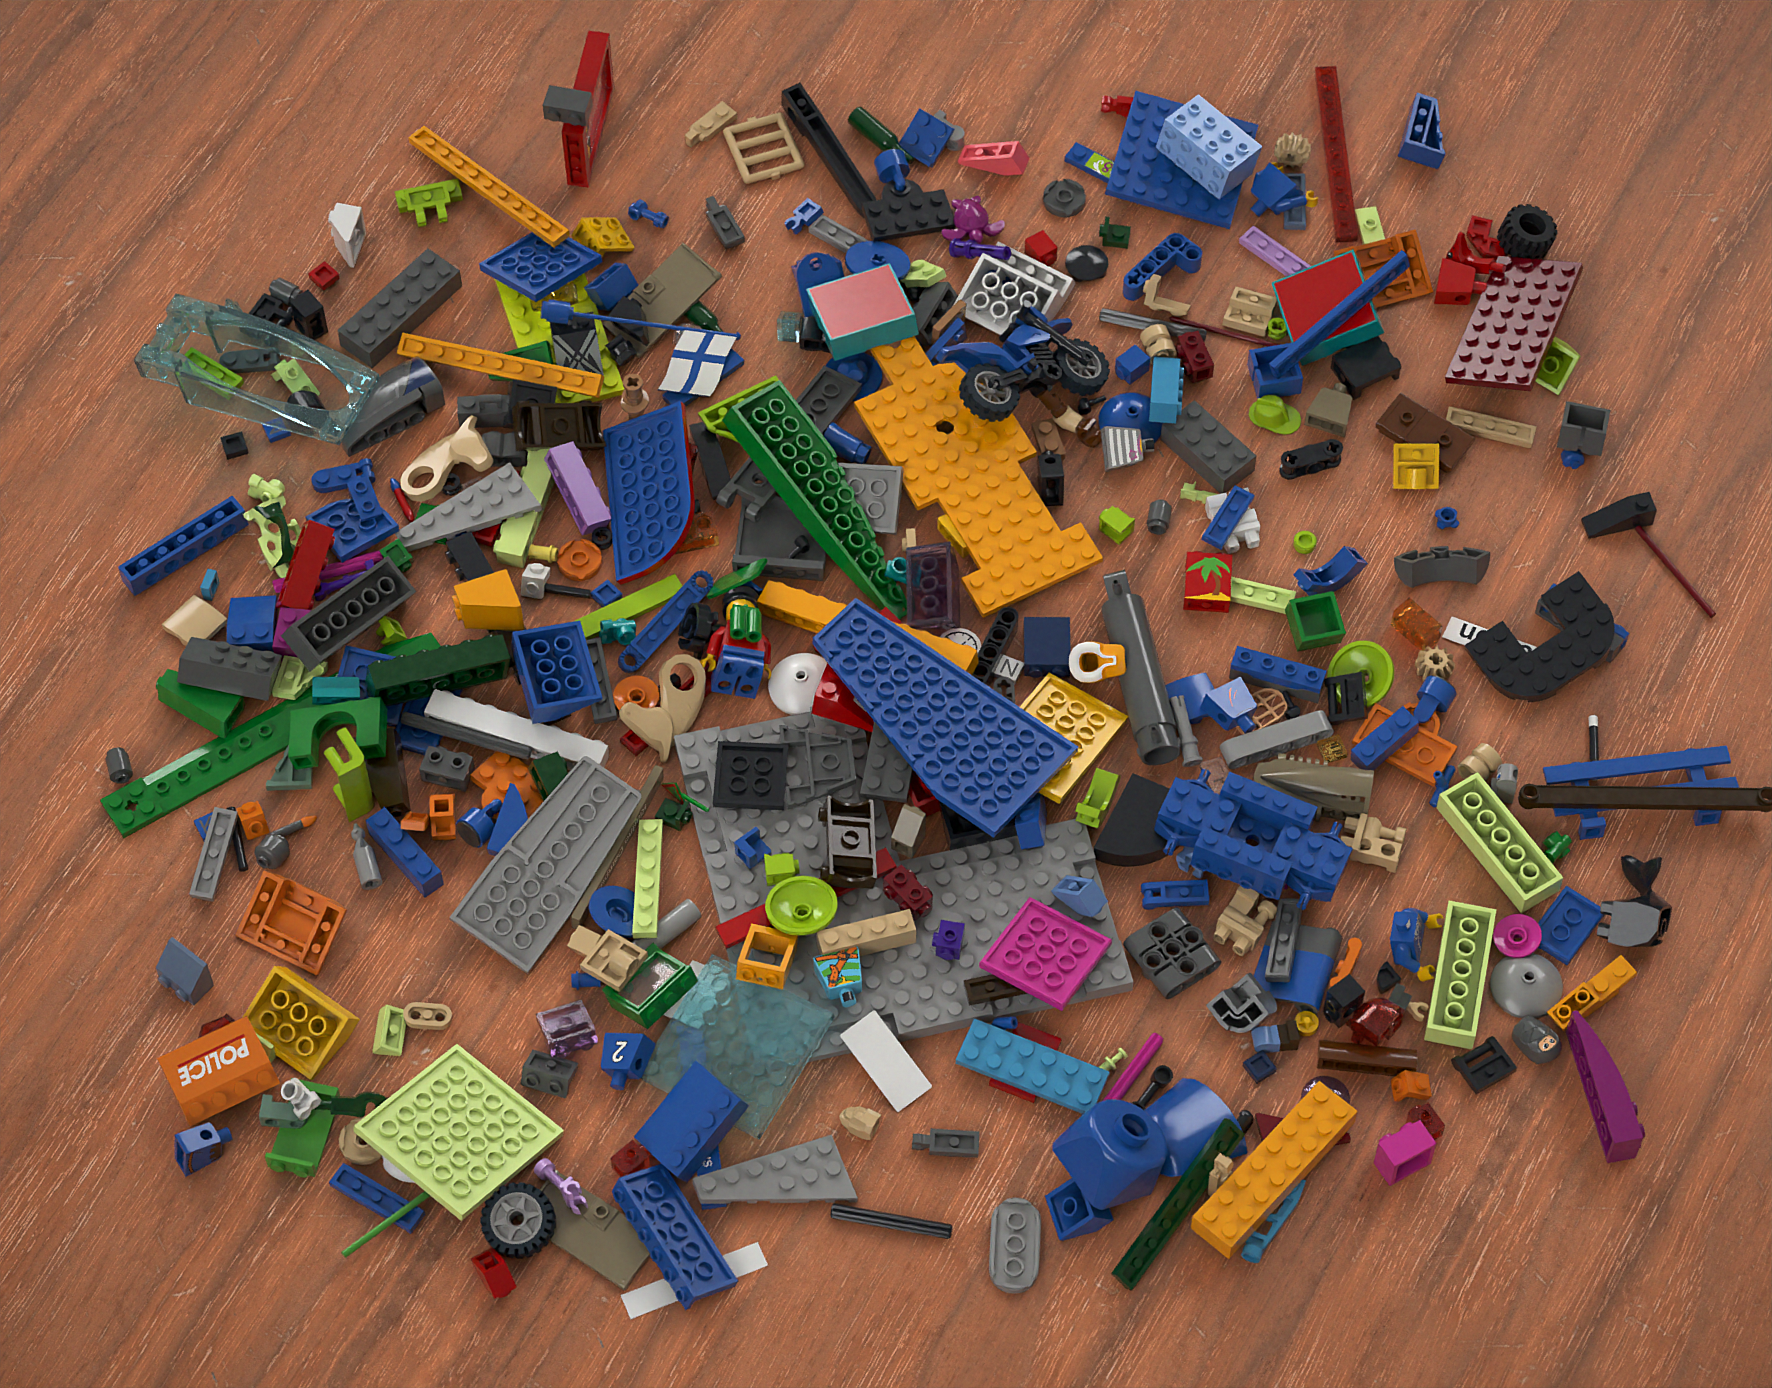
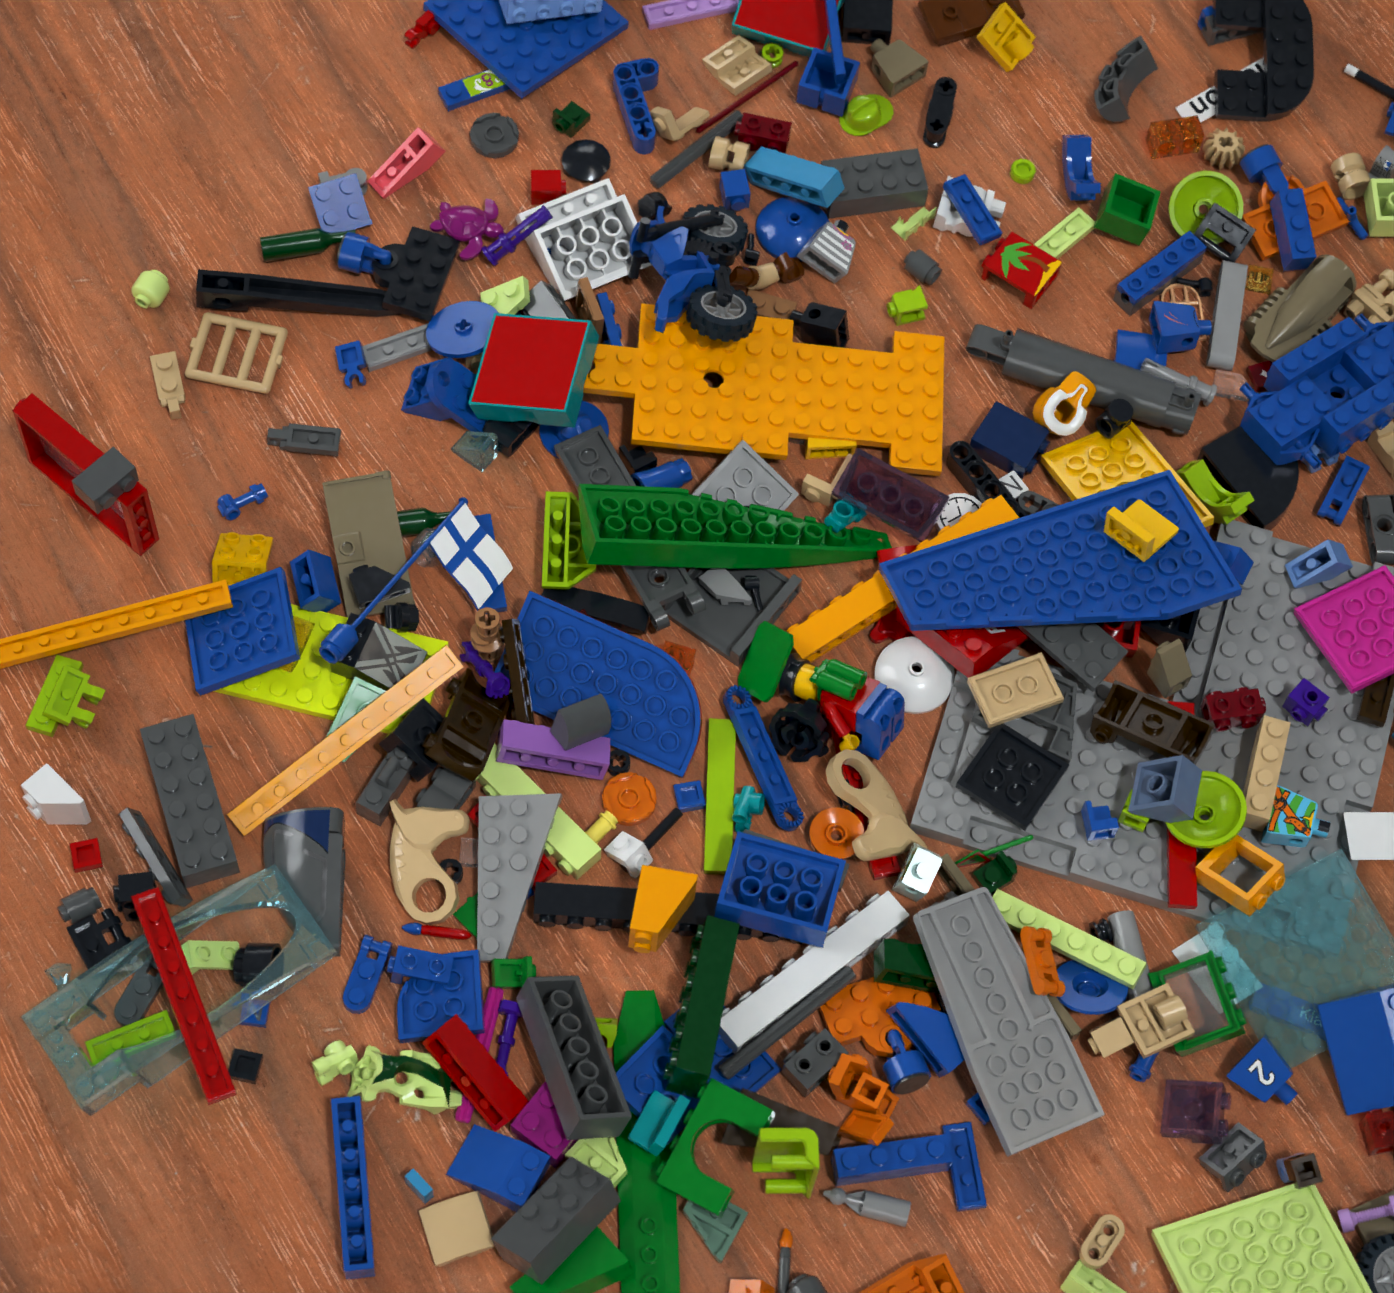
camera: 65 degrees left, 5 degrees up
blue plate [1435,507,1459,529] -> none
none -> dark grey plate [119,807,193,907]
none -> yellowish green head [131,270,170,308]
none -> red tile [131,887,236,1106]
none -> dark purple piece [460,641,510,699]
none -> dark brown plate [499,619,535,725]
none -> dark grey brick [550,694,611,750]
none -> black panel [619,445,657,476]
none -> black piece [637,192,672,220]
none -> light grey slope [699,568,752,605]
none -> orange bracket [828,1053,873,1098]
none -> light aqua torso [892,842,943,902]
none -> blue tile [942,1122,987,1212]
none -> tan tile [967,652,1064,728]
none -> orange plate [1020,926,1065,997]
none -> black bush [1089,918,1112,943]
none -> black piece [1095,398,1133,439]
none -> yellow bracket [1103,499,1179,562]
none -> sand blue slope [1128,755,1202,823]
none -> dark brown leg [1276,1153,1323,1189]

